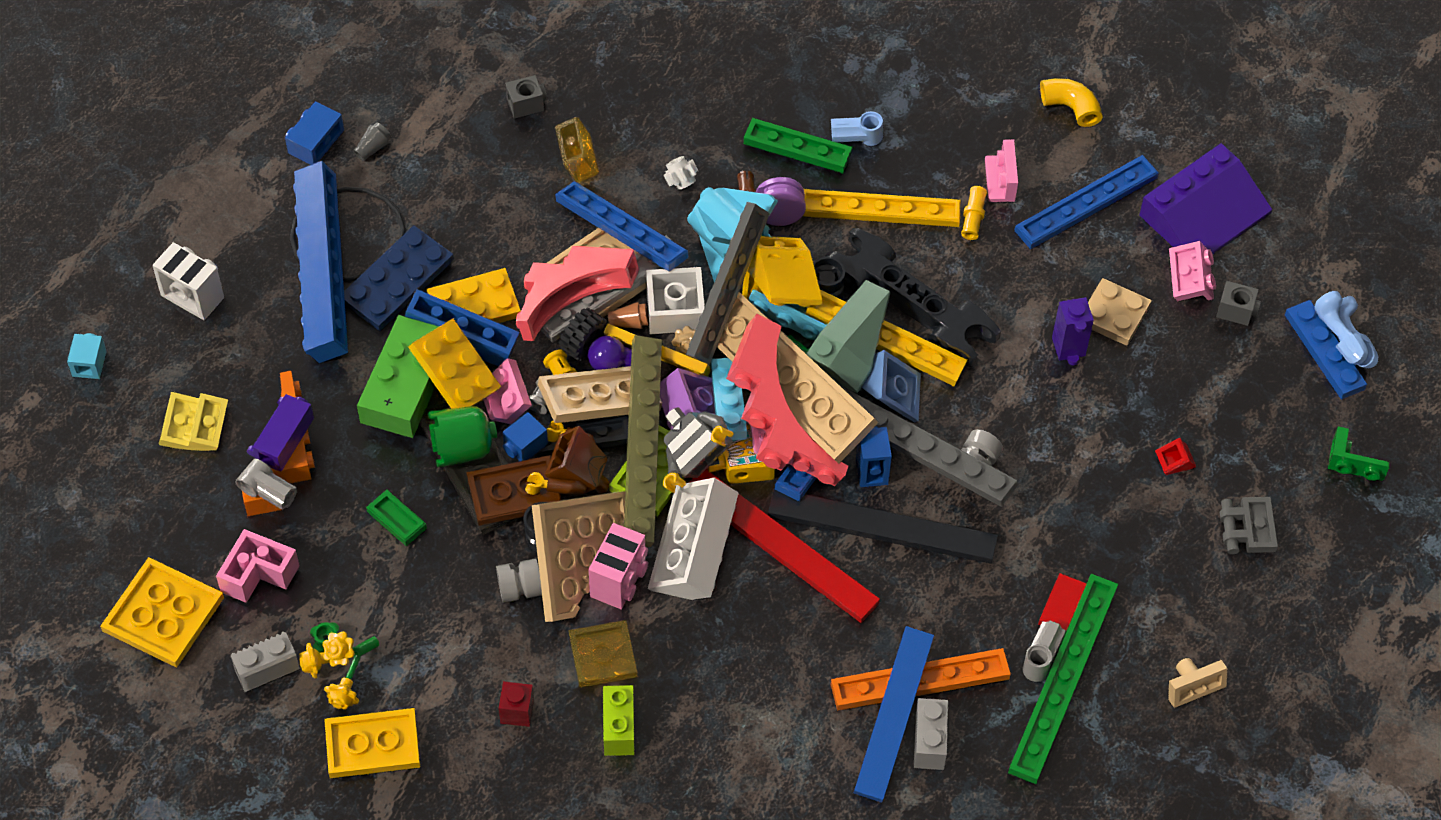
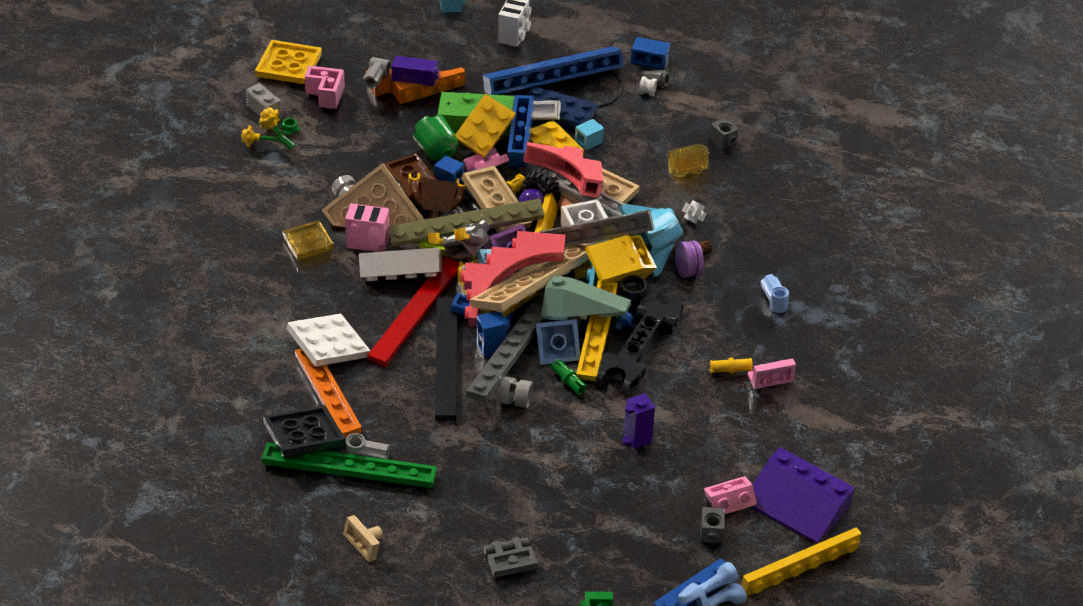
camera: 75 degrees right, 15 degrees down
light yellow slope [159,392,228,451] -> none
yellow plate [325,708,420,778] -> none
green tile [366,490,427,546] -> none
dark red brick [498,681,534,727] -> none
blue tile [555,181,688,272] -> none
lime brick [603,685,634,756] -> none
green plate [743,118,852,173] -> none
yellow tile [803,189,961,227] -> none
blue tile [853,626,934,802] -> none
light grey brick [914,698,948,770] -> none
blue tile [1015,155,1159,249] -> none
red tile [1038,573,1087,634] -> none
yellow cylinder [1040,79,1103,127] -> none
tan plate [1088,278,1152,346] -> none
red slope [1155,438,1196,475] -> none
none -> black plate [263,405,346,457]
none -> white plate [286,314,370,367]
none -> white tile [533,101,561,120]
none -> green pin [551,359,587,395]
none -> medium azure brick [575,119,604,150]
none -> white wheel [639,77,657,96]
none -> yellow plate [742,527,862,596]

